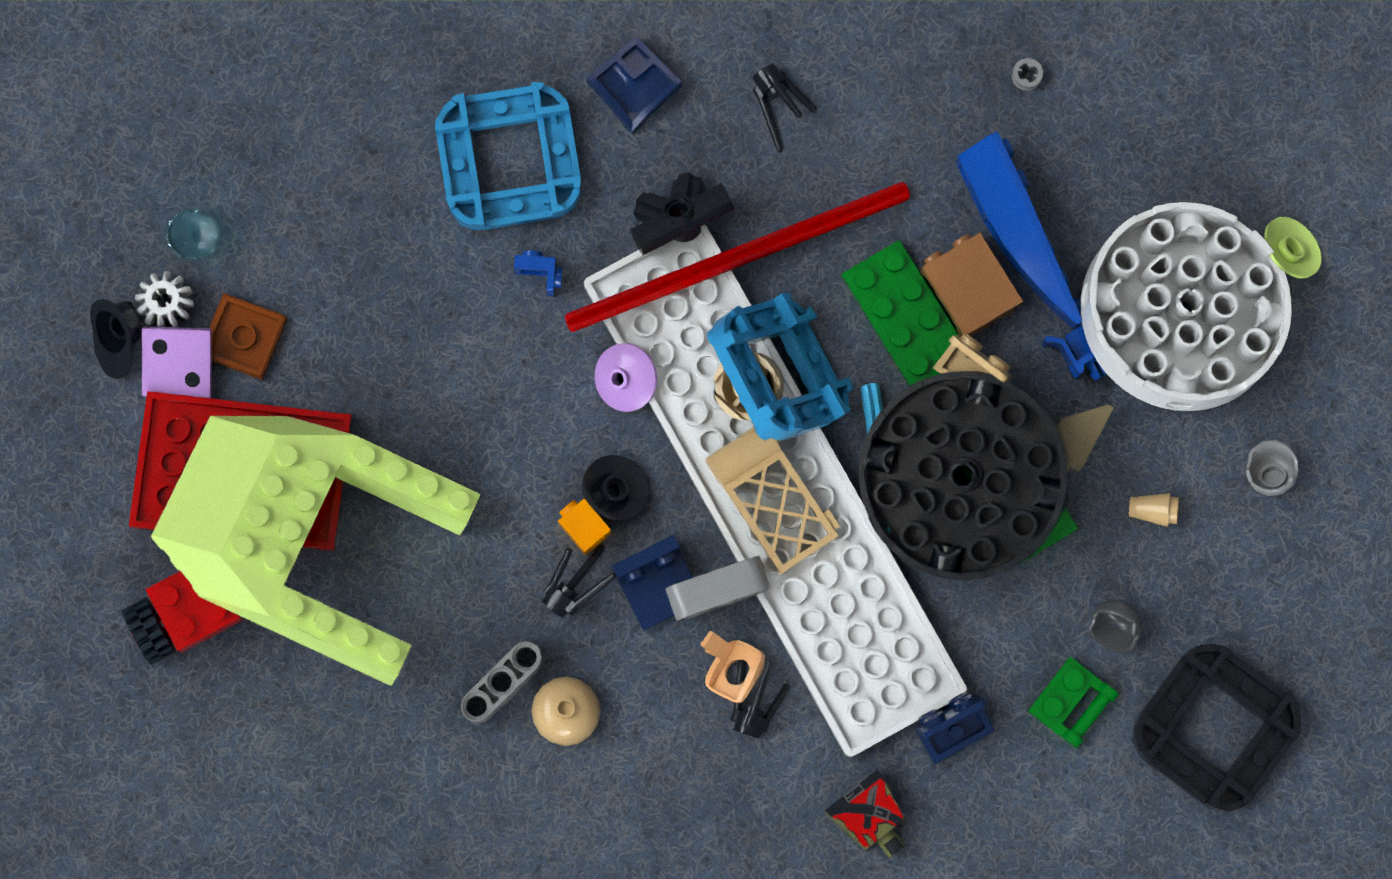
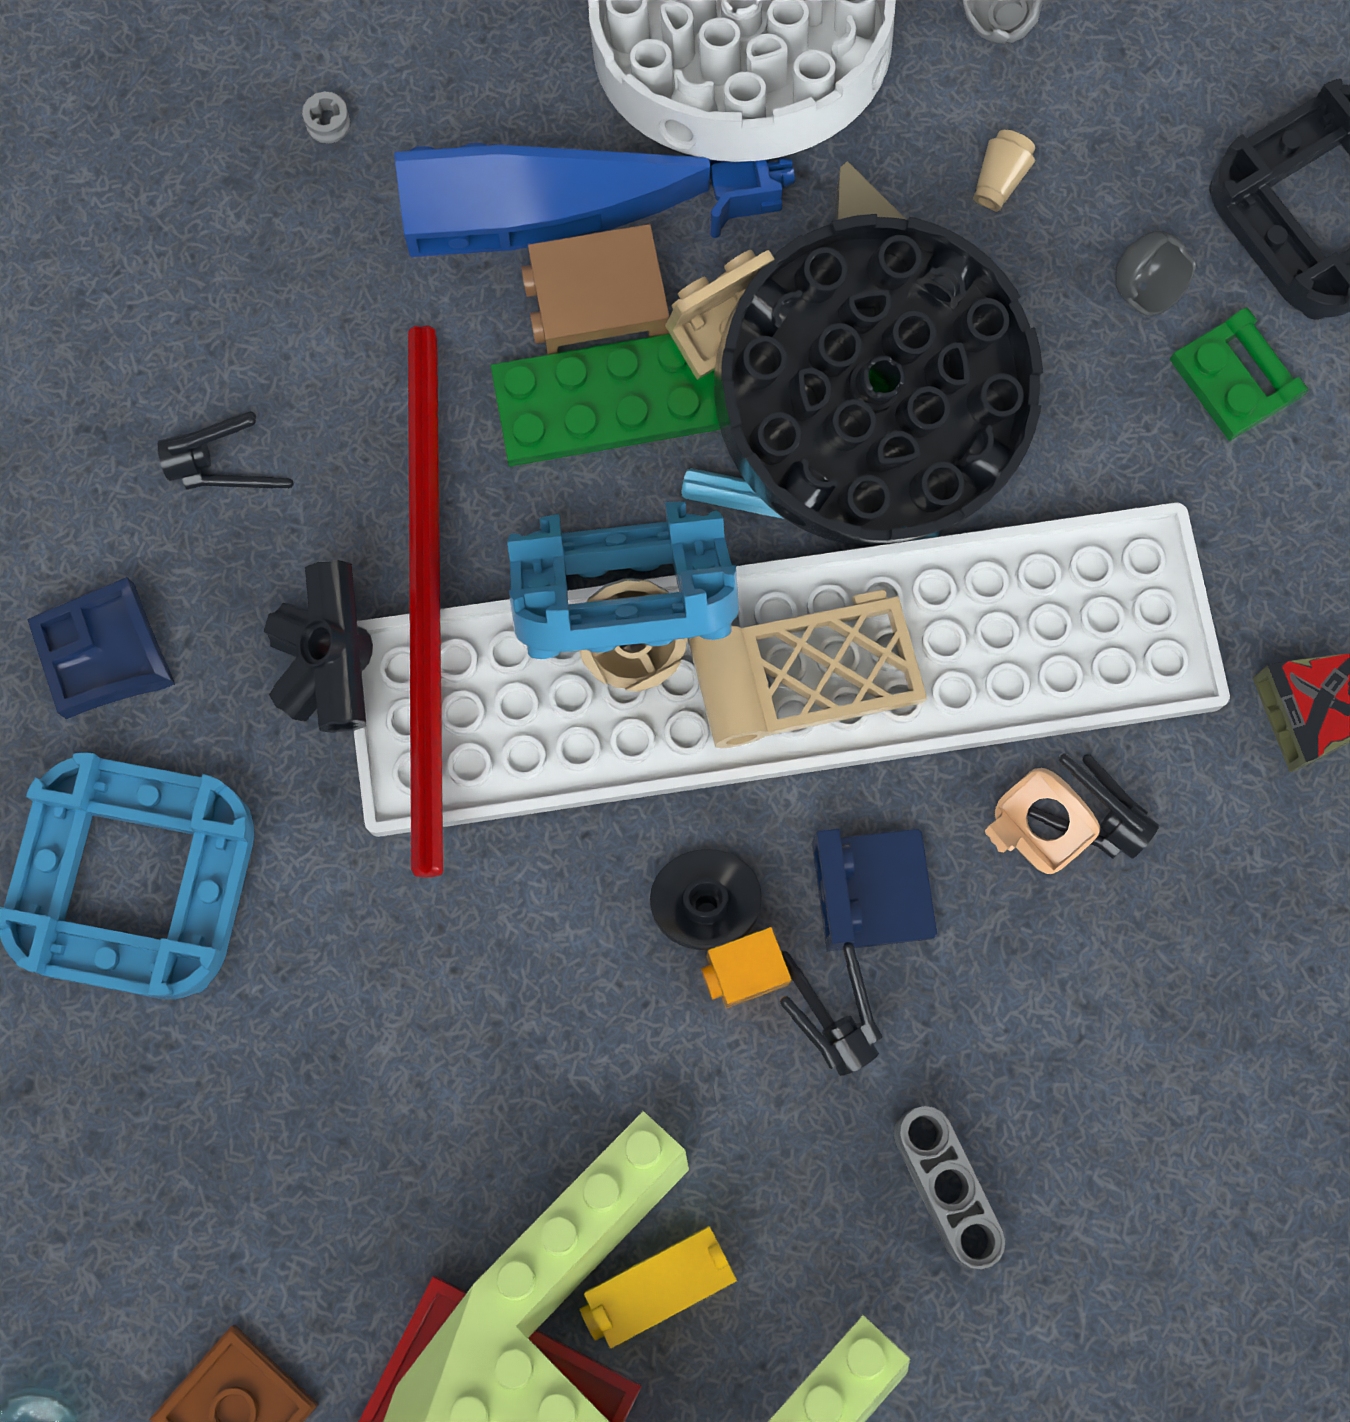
camera: 70 degrees left, 5 degrees down
blue bracket [514,250,563,297] -> none
tan cylinder [531,676,601,746] -> none
lavender dish [595,343,657,412] -> none
light grey beam [665,556,771,622] -> none
dark blue bracket [913,692,995,764] -> none
none -> yellow brick [580,1226,737,1349]

